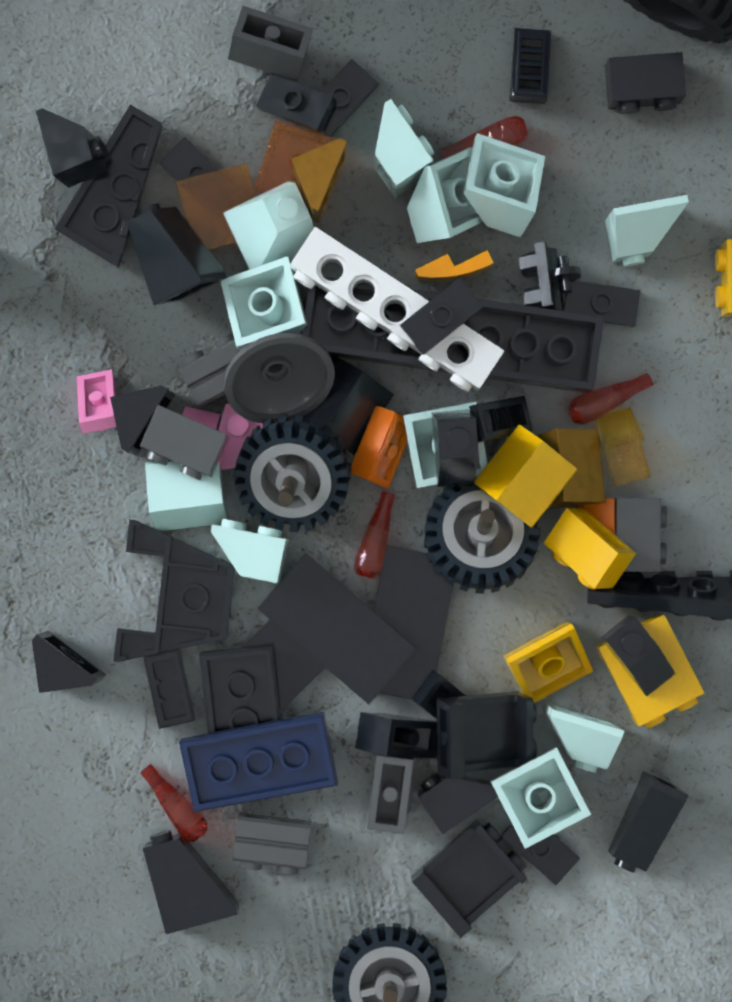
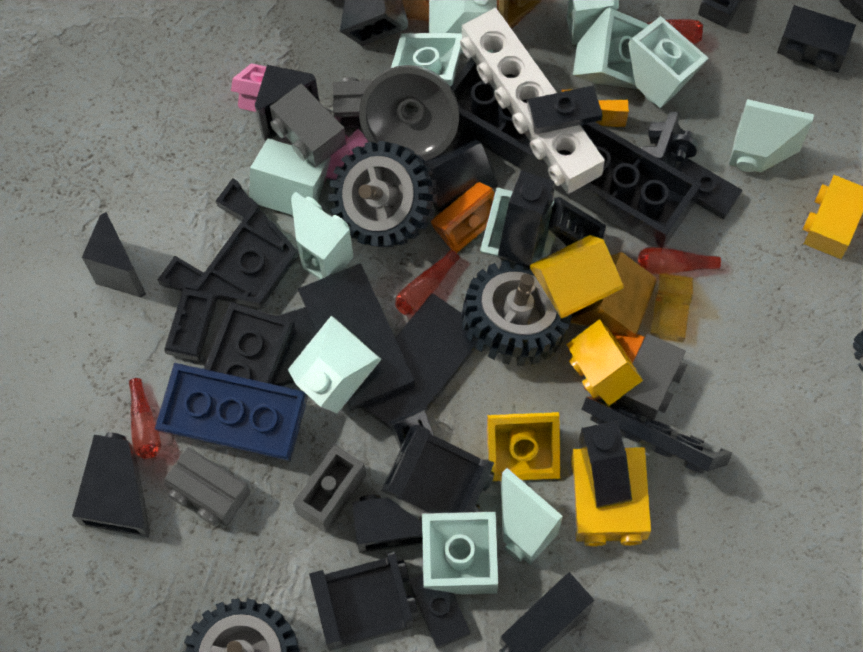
camera: 30 degrees right, 20 degrees down
black slope [355,712,437,758] -> none
none -> light aqua slope [288,316,381,414]

